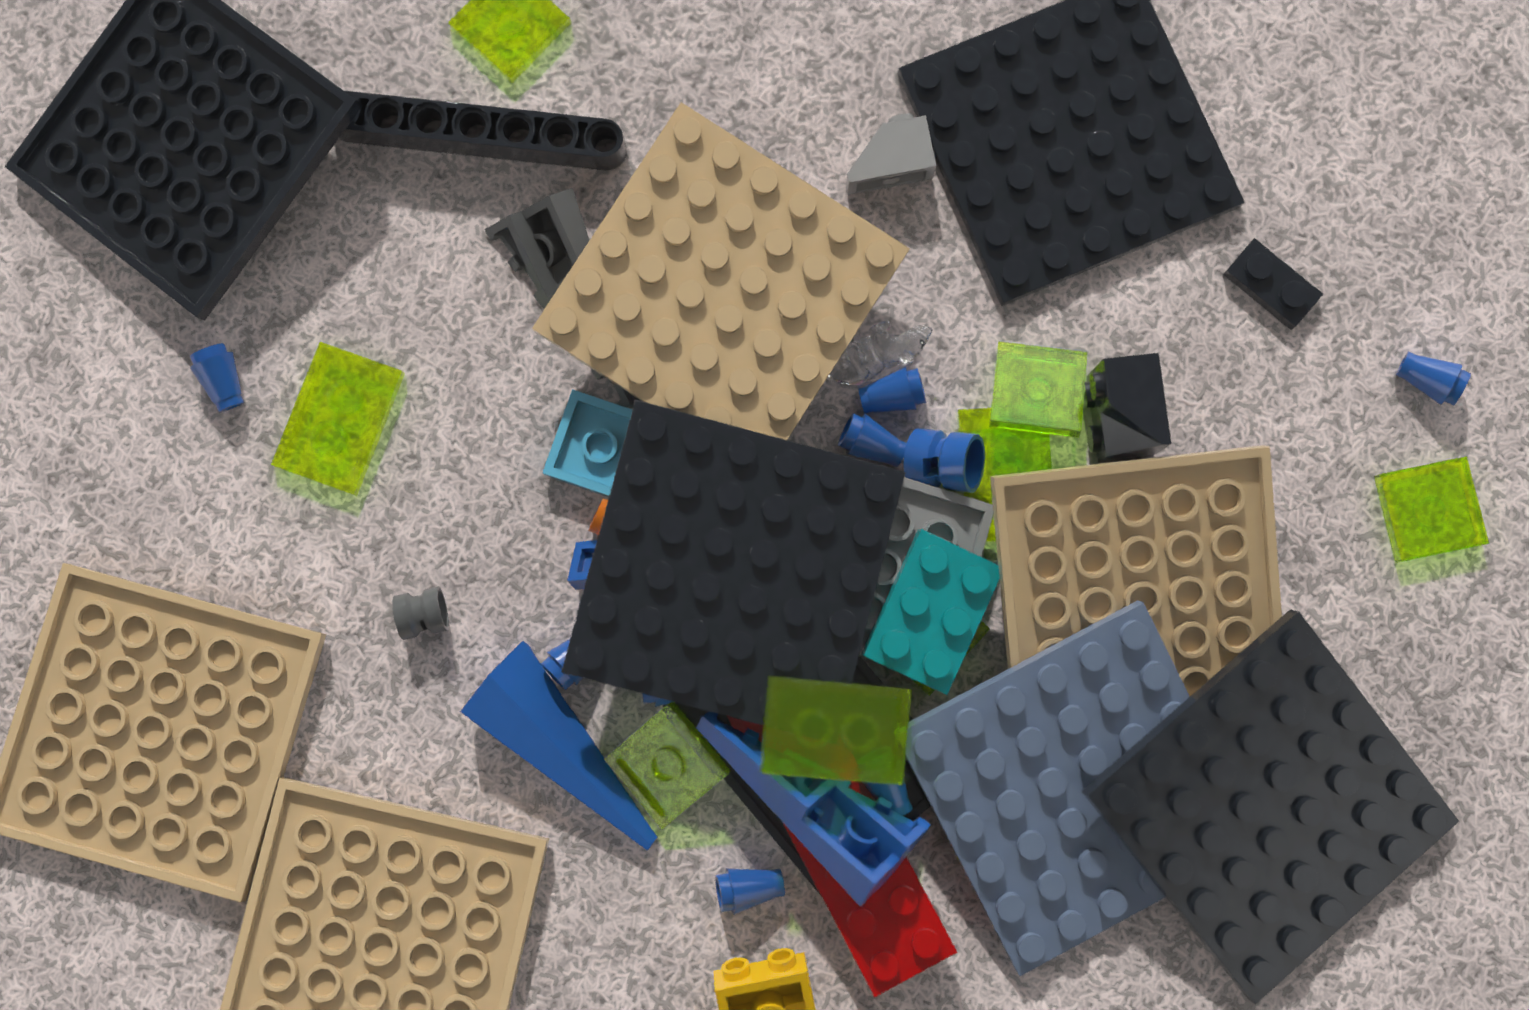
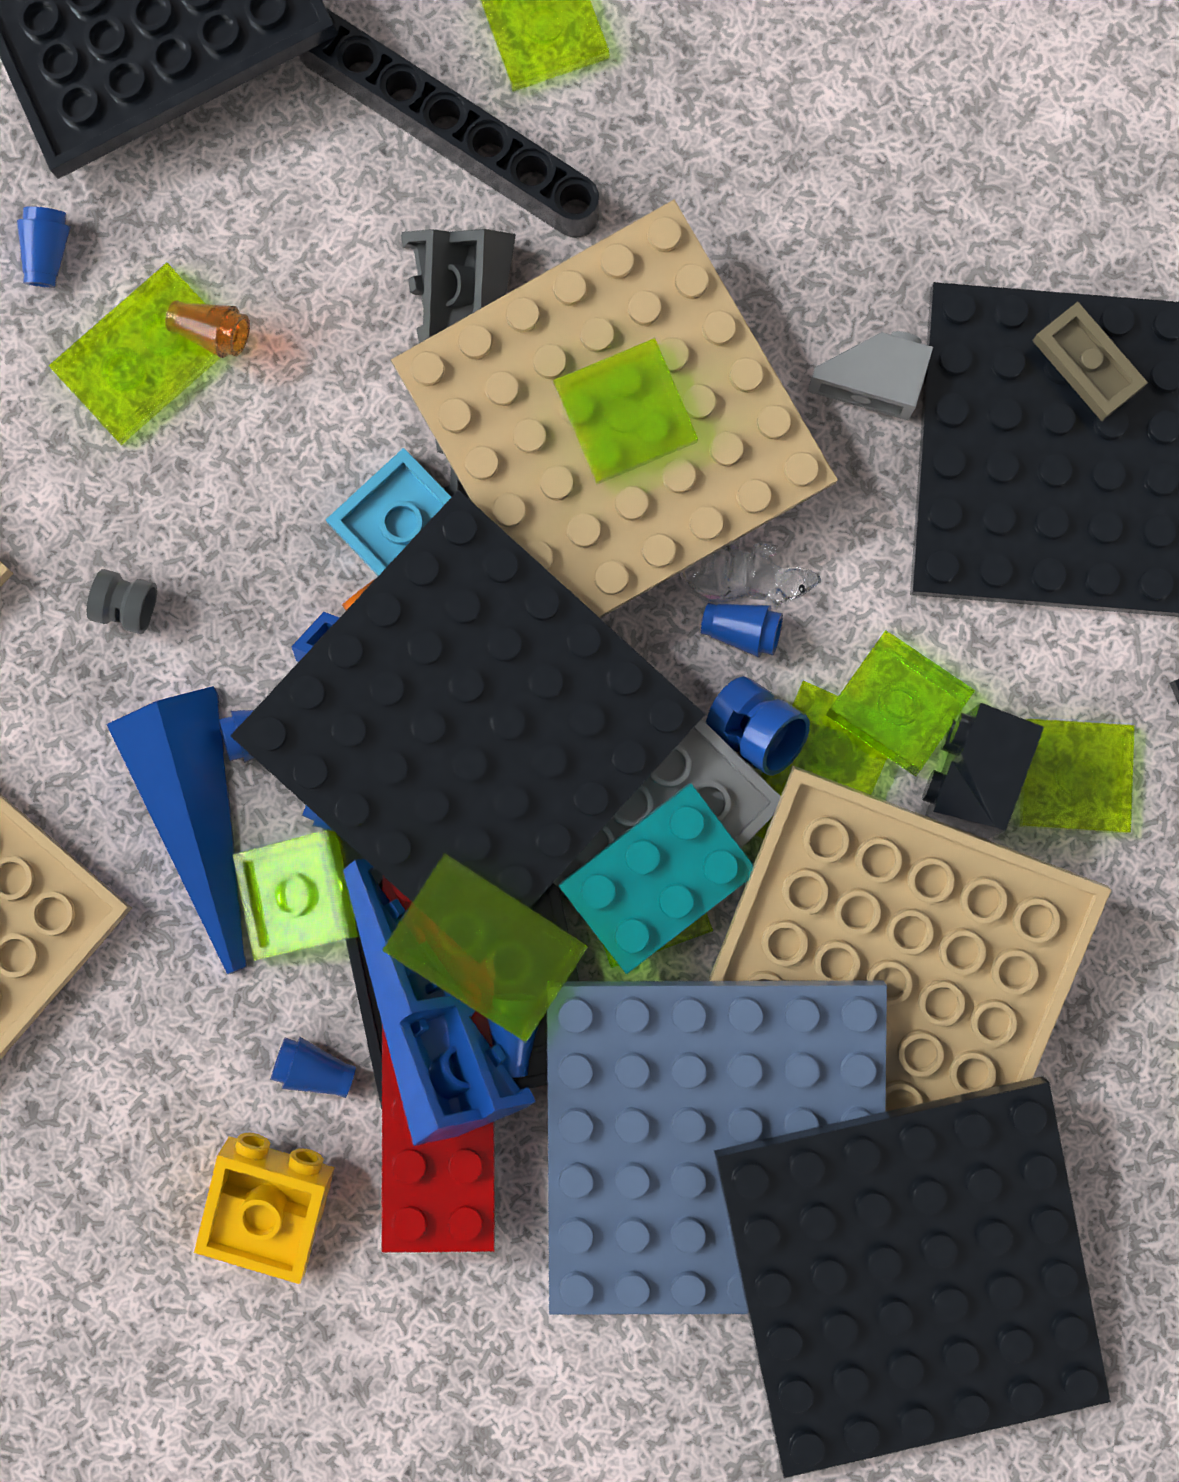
camera: 25 degrees right, 0 degrees up
blue cone [838,413,906,468] -> none
none -> clear orange cone [165,300,250,358]
none -> clear neon green tile [553,338,698,485]
none -> clear neon green tile [1019,719,1135,834]
none -> dark tan plate [1033,302,1148,421]

